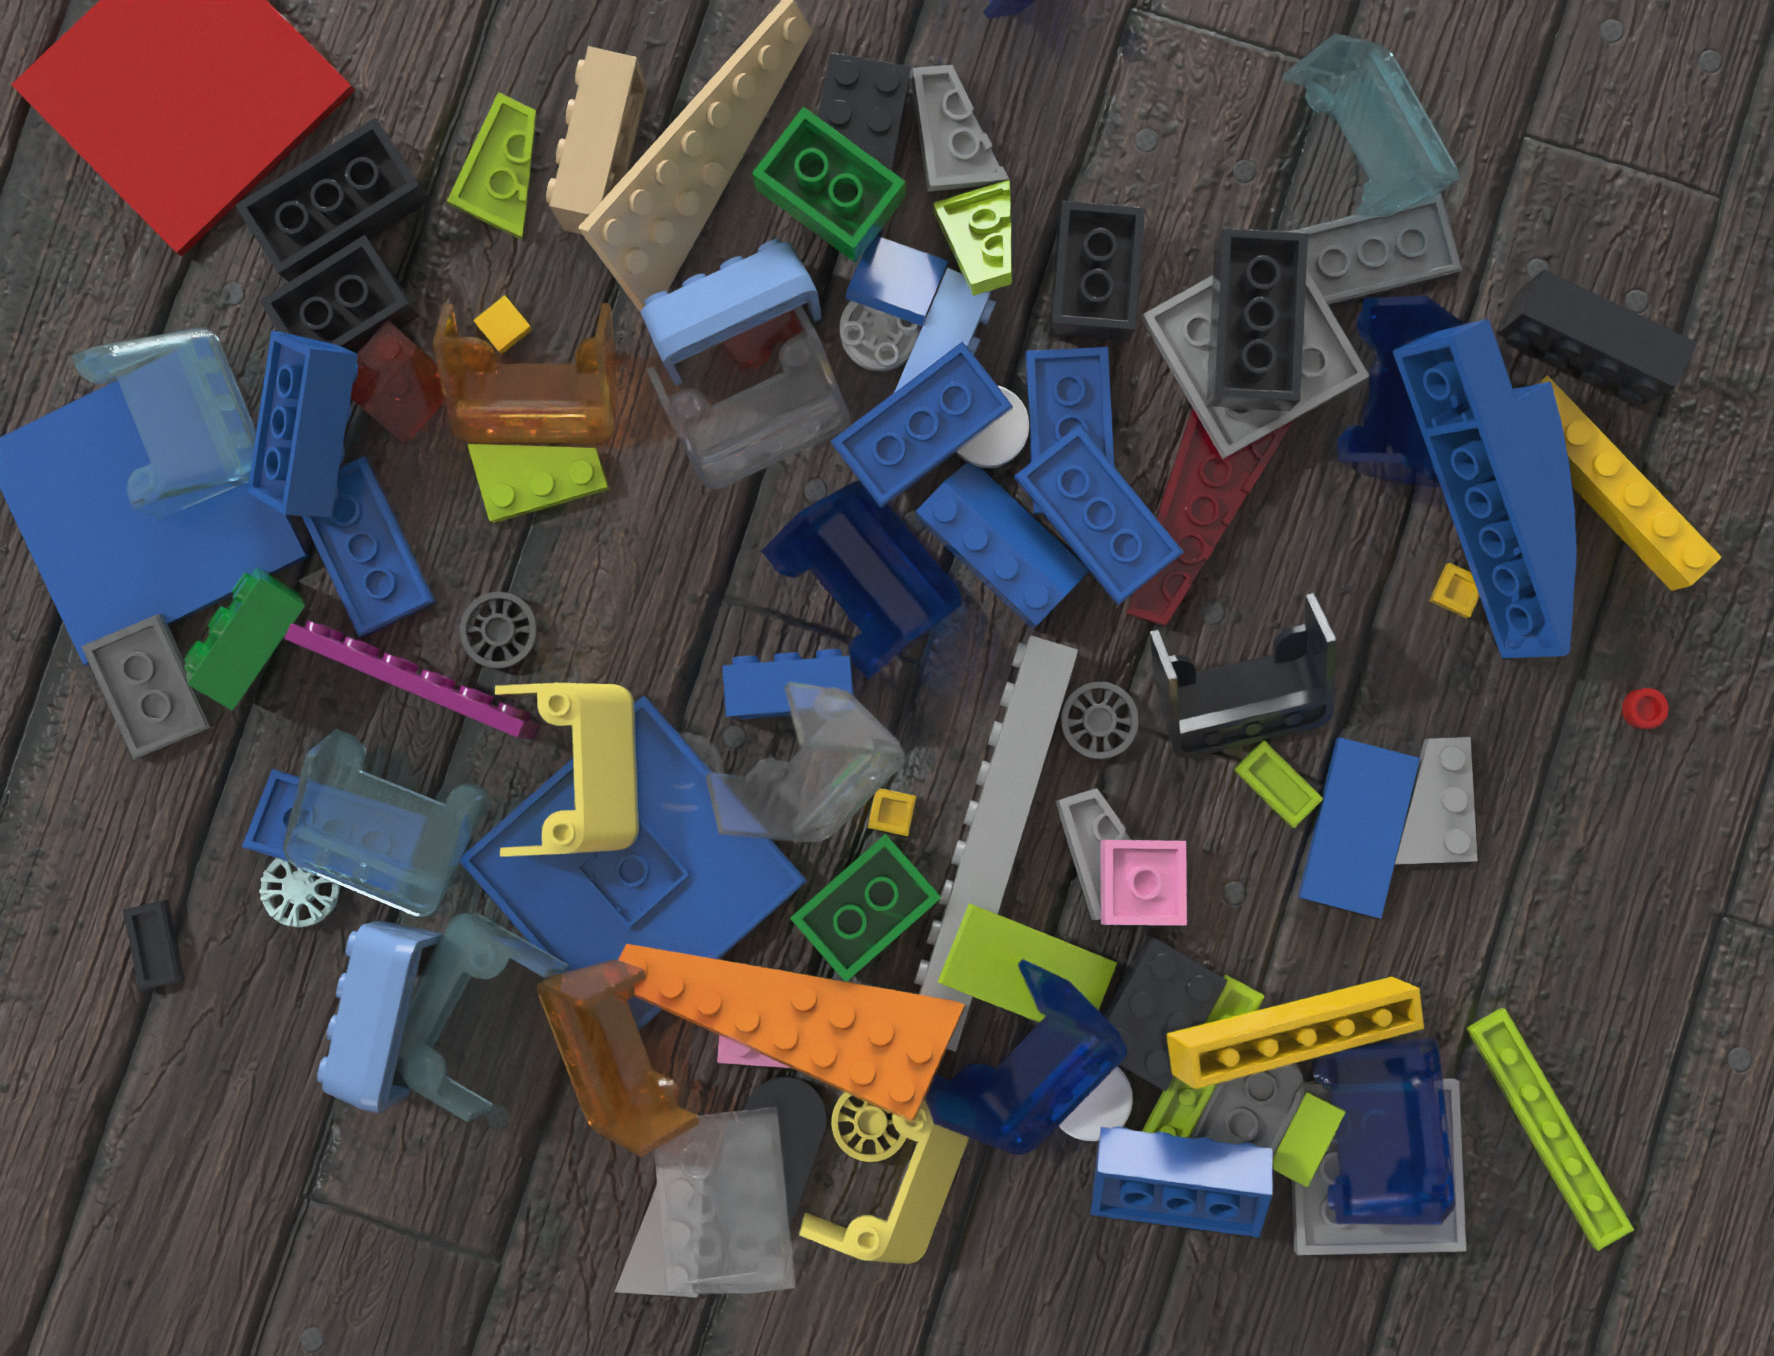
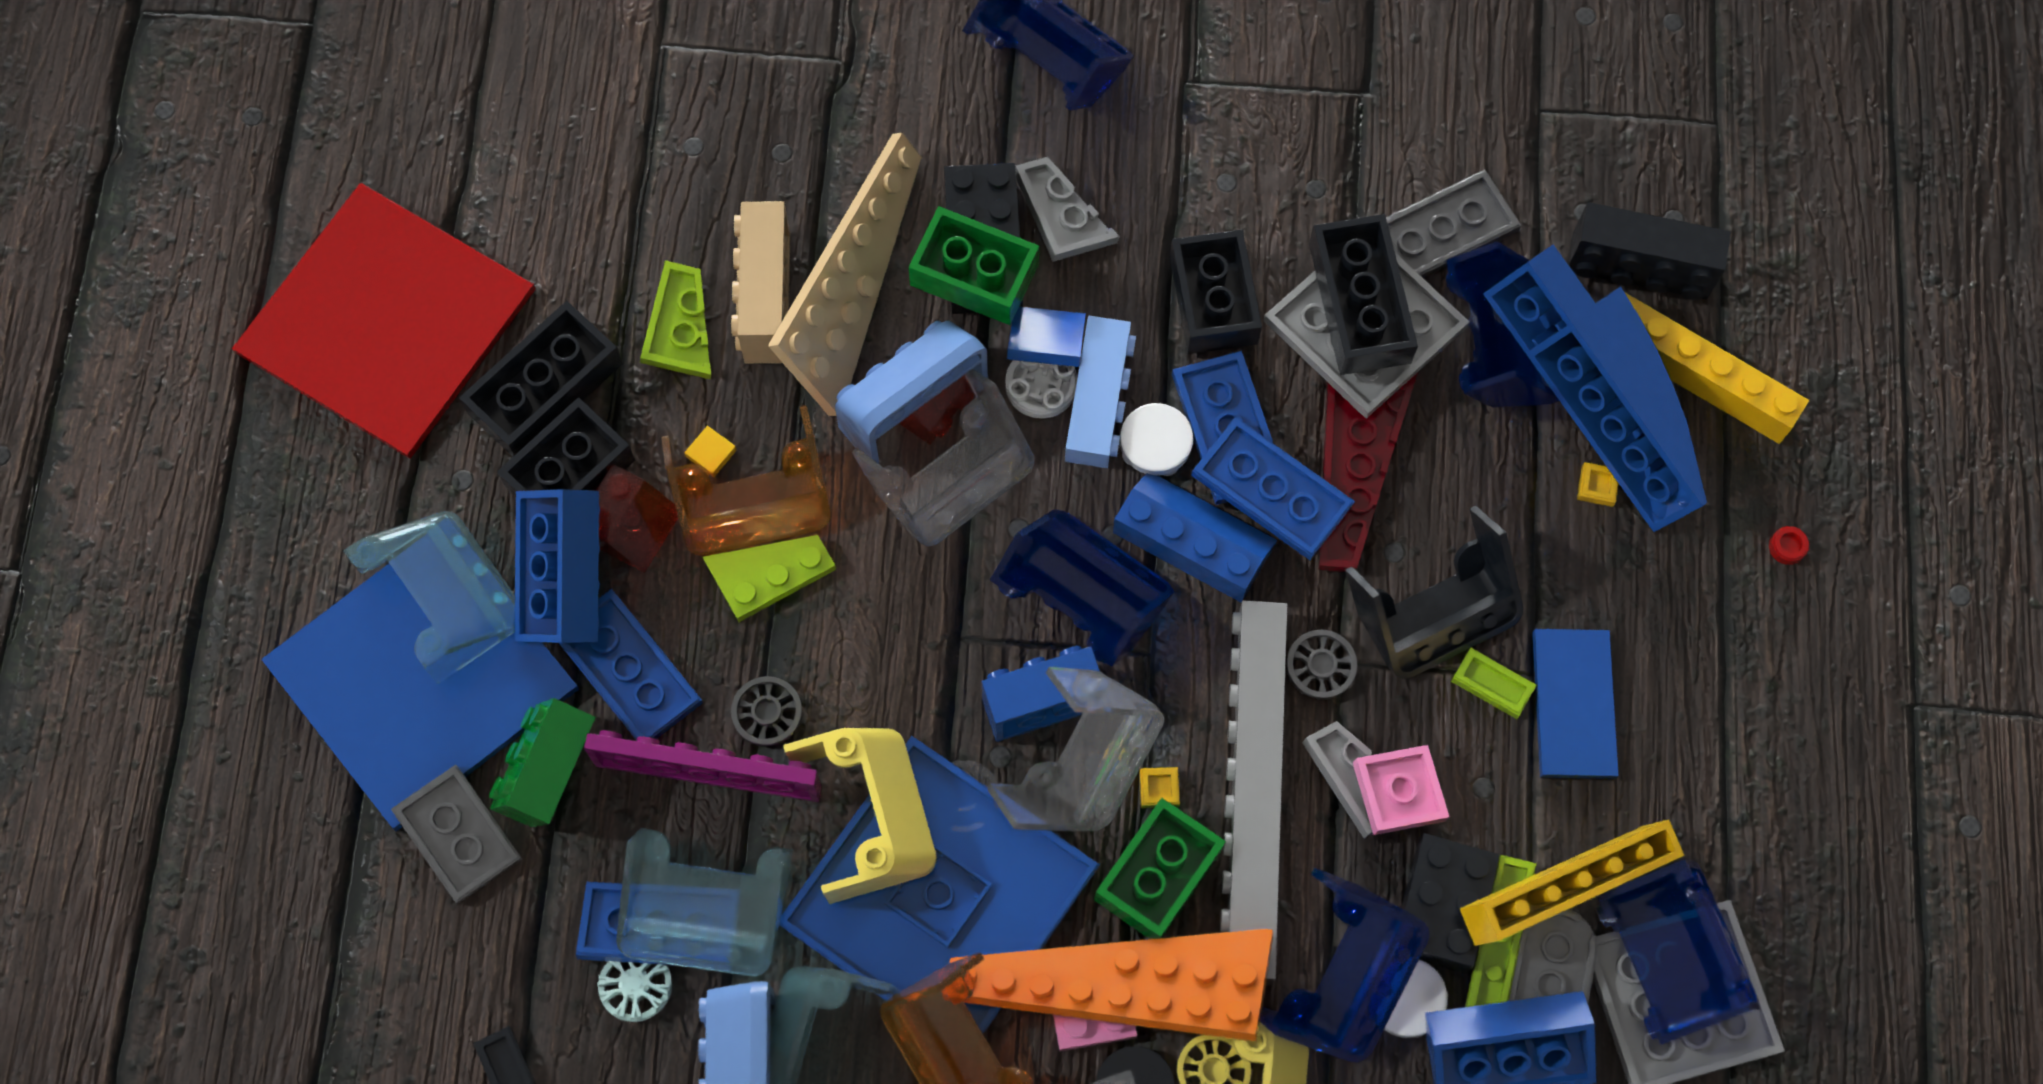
camera: 20 degrees left, 15 degrees down
blue tile [830,341,1013,509] -> none
lime wing [933,179,1012,296] -> none
lime tile [938,903,1117,1041] -> none
lime tile [1272,1090,1346,1188] -> none
clear light blue windscreen [1282,33,1460,217] -> none
light grey wing [1395,737,1478,864] -> none
lime tile [1466,1008,1634,1251] -> none

